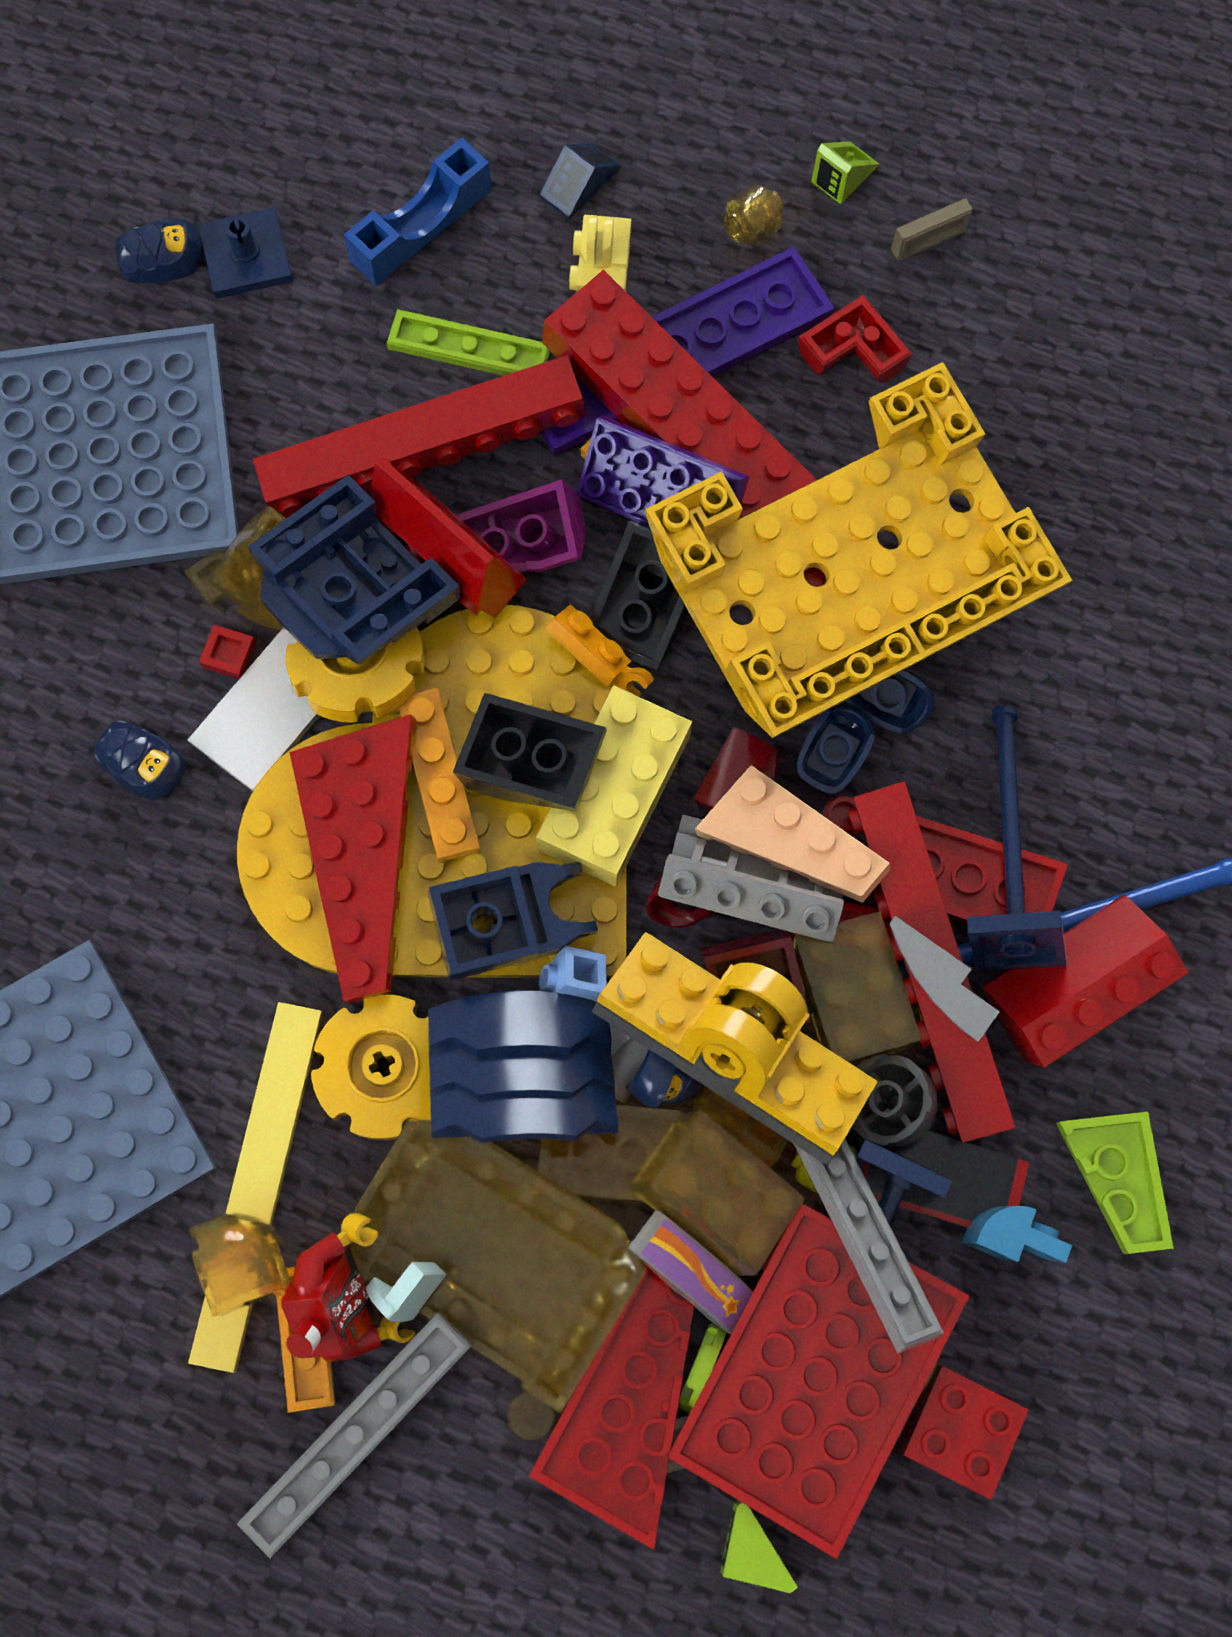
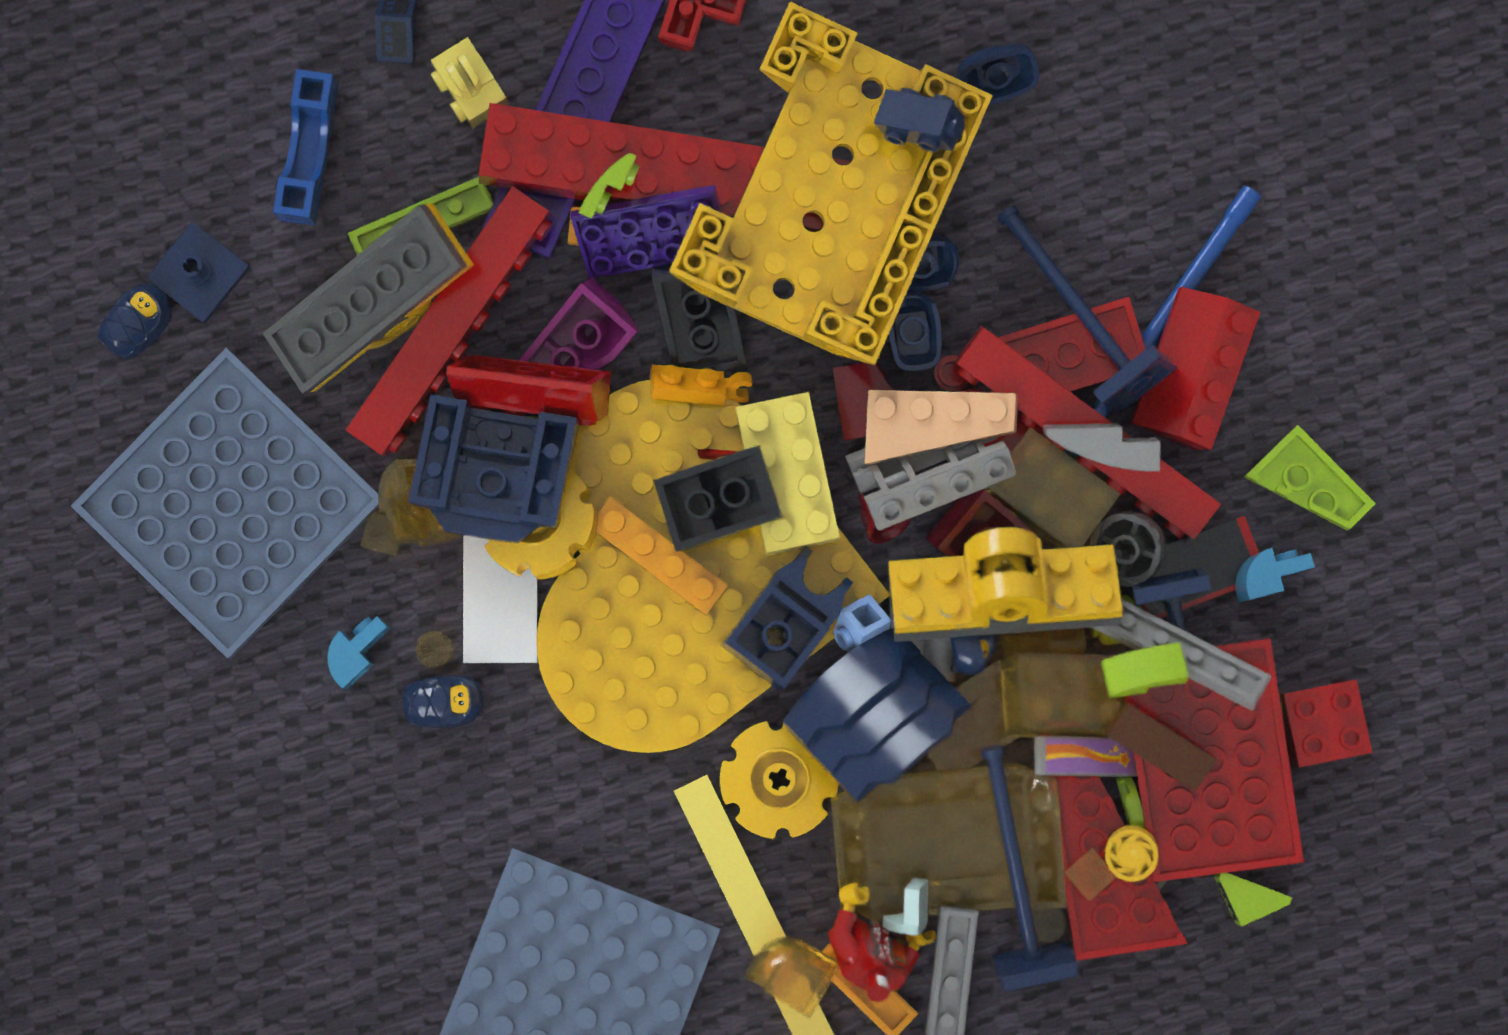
camera: 35 degrees left, 10 degrees up
red plate [199,625,256,679] -> none
red wing [289,714,416,1004] -> none
none -> dark grey piece [263,203,474,394]
none -> dark azure brick [328,616,391,690]
none -> clear yellow tile [416,631,454,668]
none -> lime slope [578,153,640,219]
none -> dark blue brick [874,88,965,152]
none -> dark blue piece [958,44,1039,105]
none -> dark blue tile [981,745,1079,991]
none -> clear yellow tile [1063,848,1116,901]
none -> lime slope [1101,642,1189,698]
none -> reddish brown tile [1104,701,1217,791]
none -> yellow wheel [1106,825,1158,881]

